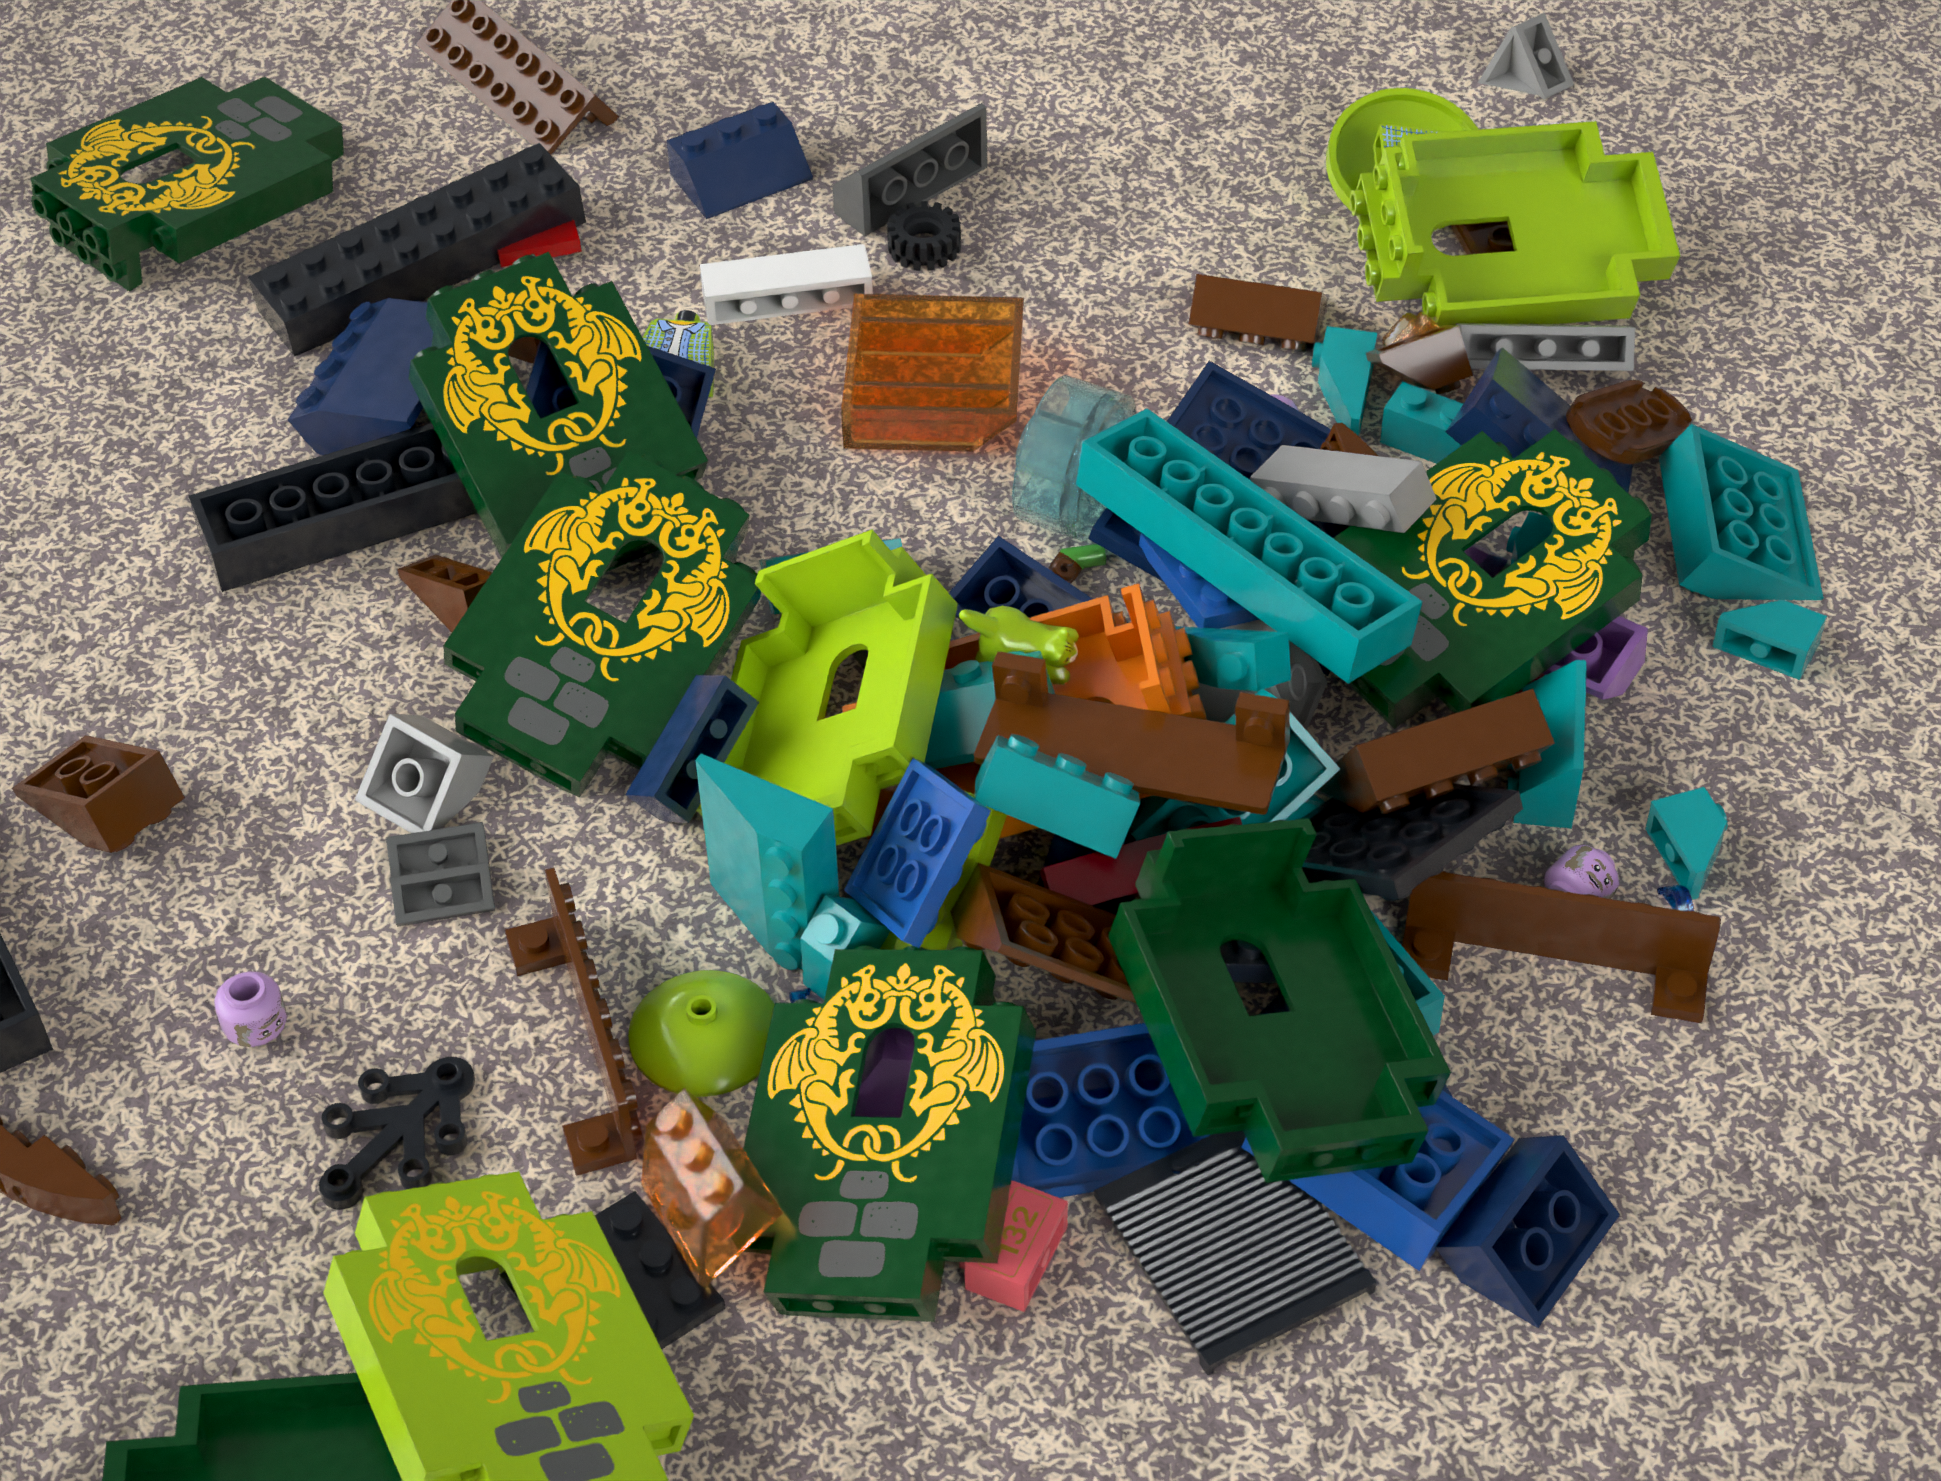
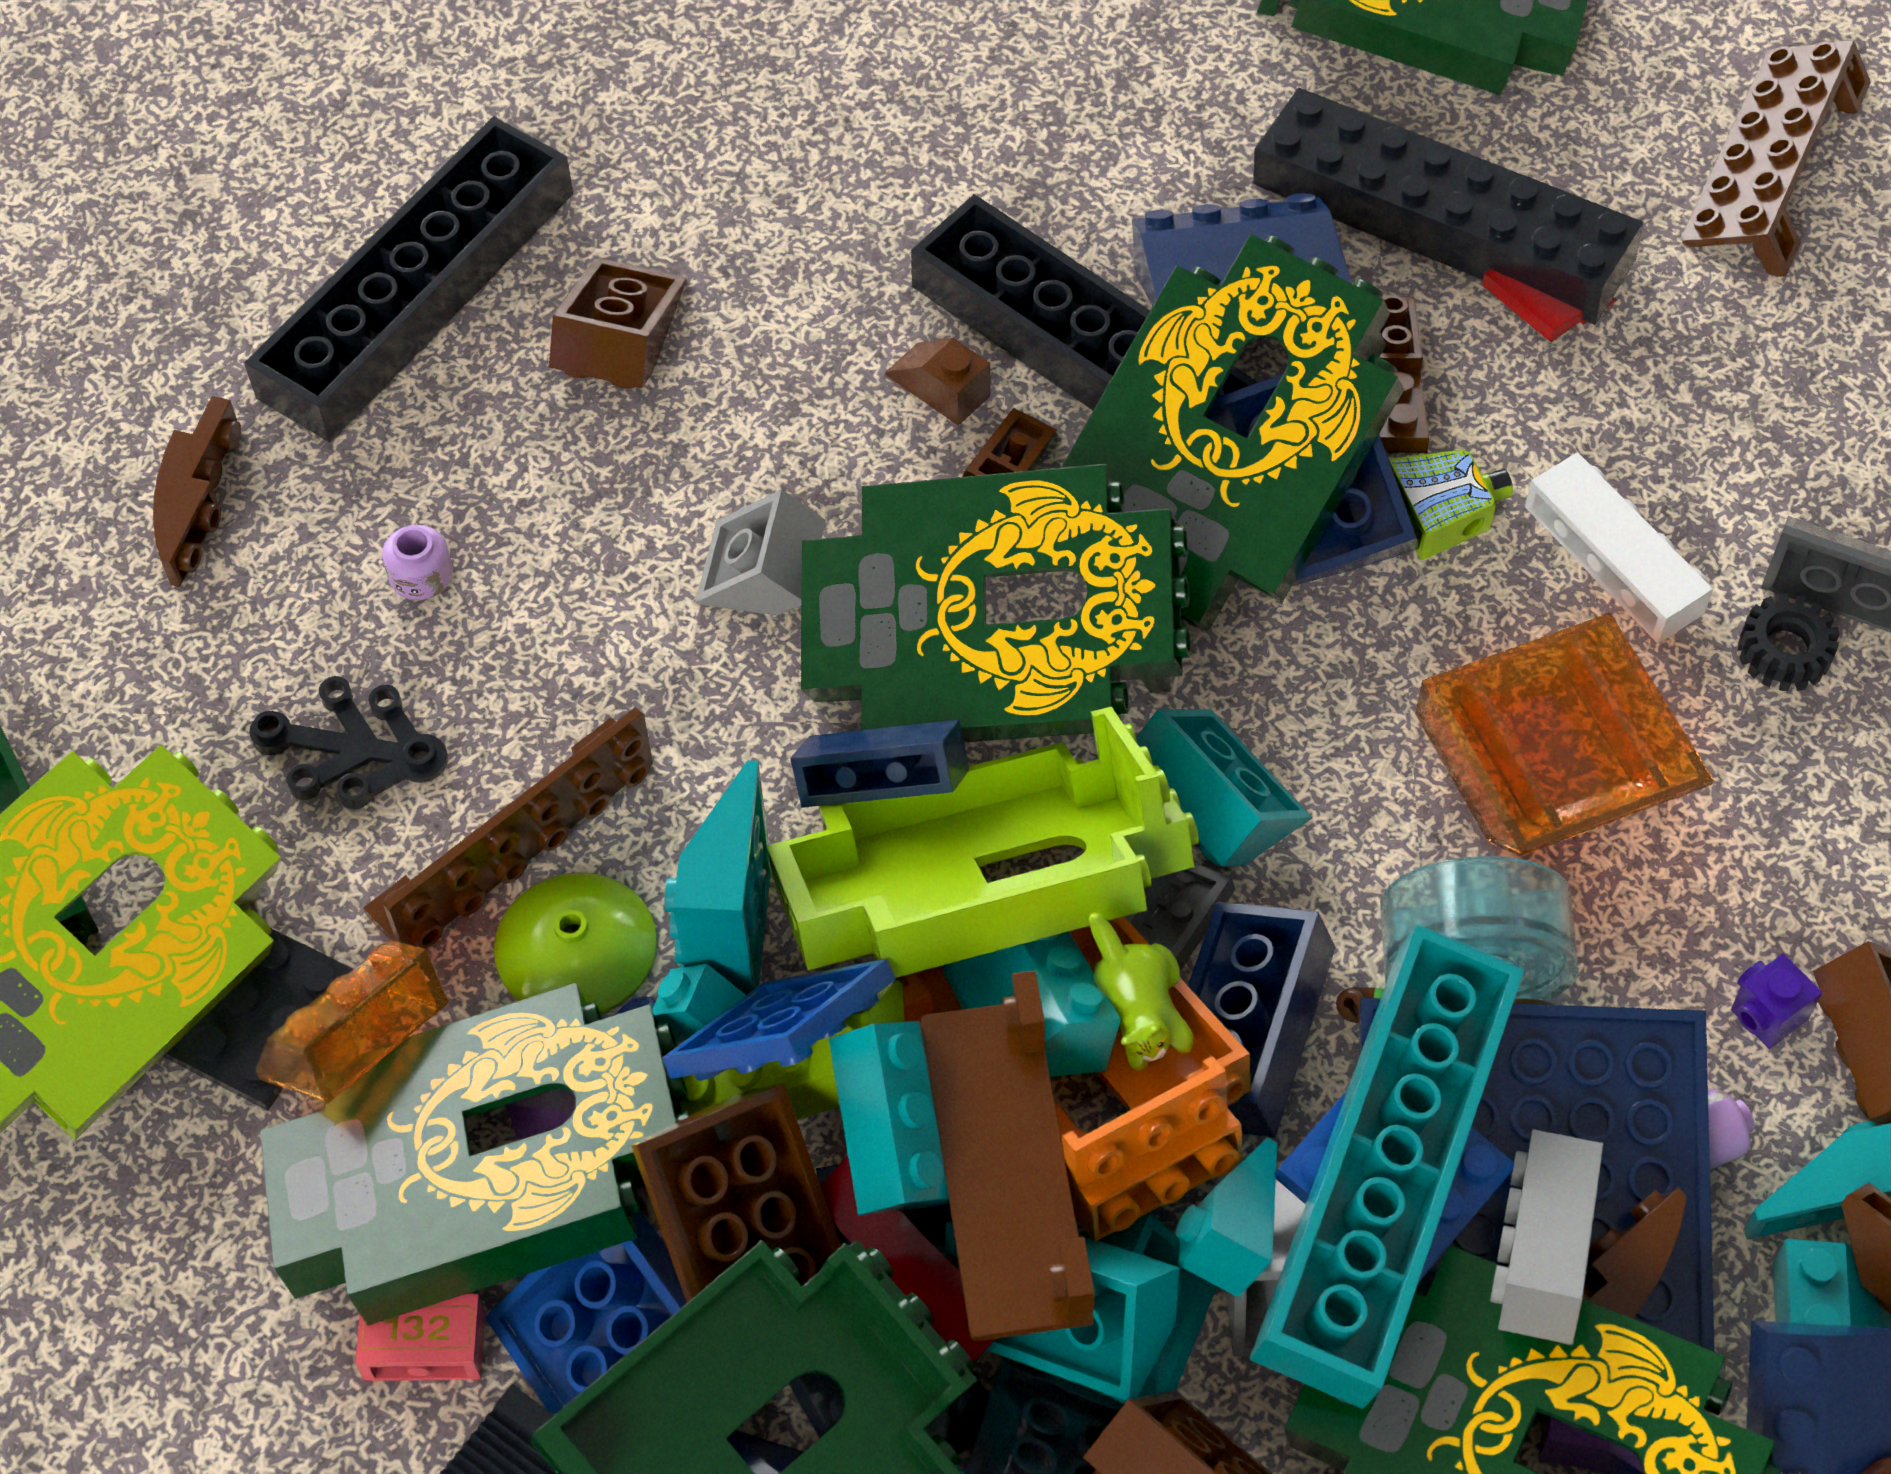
camera: 65 degrees right, 10 degrees up
dark grey slope [386,822,495,927] -> none
dark blue slope [666,101,813,219] -> none
none -> reddish brown slope [885,338,990,426]
none -> dark purple brick [1730,953,1823,1049]

